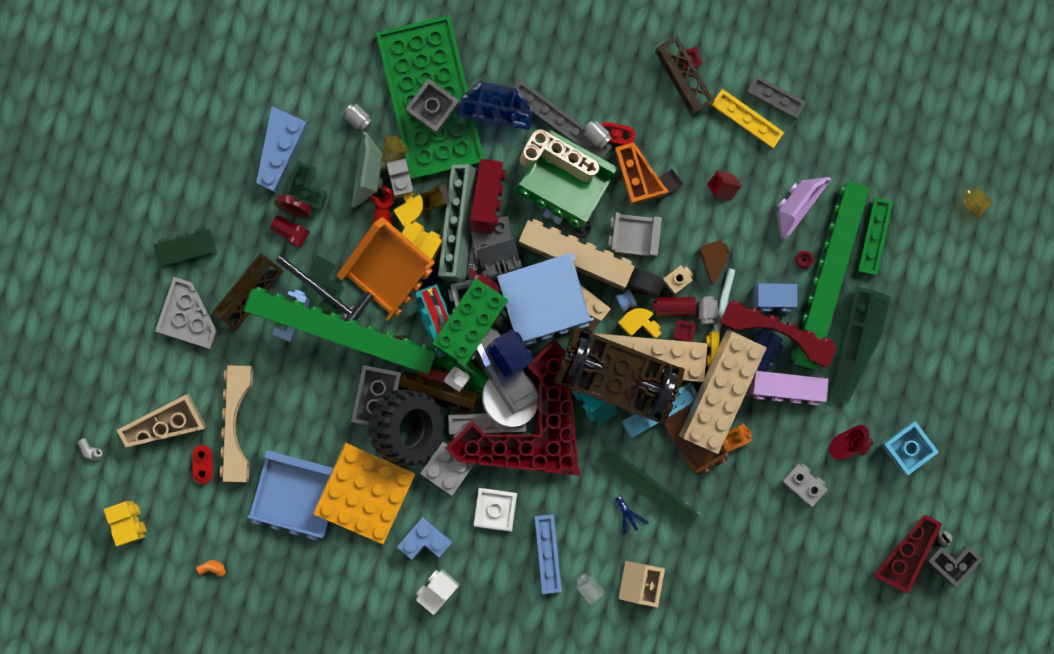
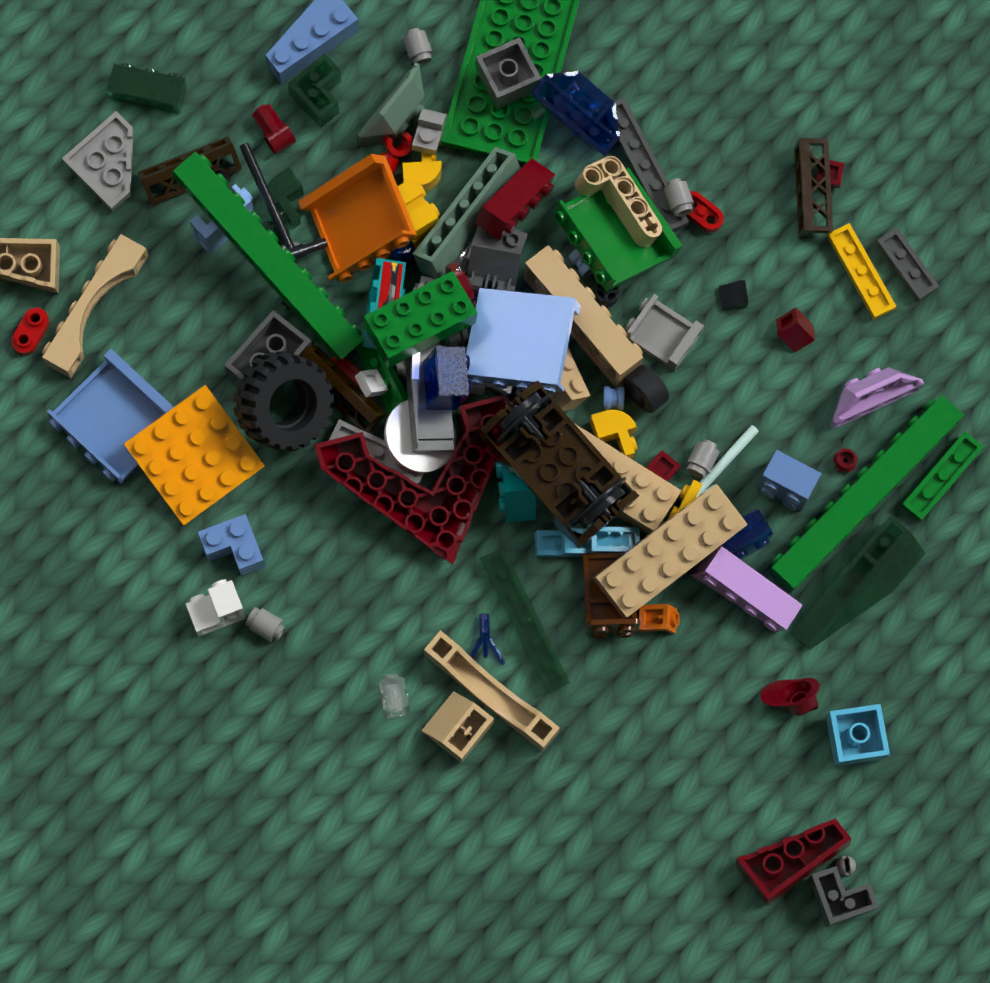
camera: 25 degrees right, 10 degrees down
dark red tile [274,195,312,219] -> none
clear yellow panel [381,136,408,163] -> none
light grey brick [420,442,475,496] -> none
dark brown tile [421,185,450,212] -> none
white plate [474,488,517,532] -> none
medium blue plate [535,514,562,594] -> none
orange wedge [614,142,669,205] -> none
dark red brick [652,297,696,316] -> none
tan brick [664,265,693,295] -> none
reddish brown slope [698,239,729,285] -> none
dark red arch [719,300,837,368] -> none
light grey brick [781,464,828,507] -> none
none -> light grey brick [245,607,285,642]
none -> tan arch [424,630,560,752]

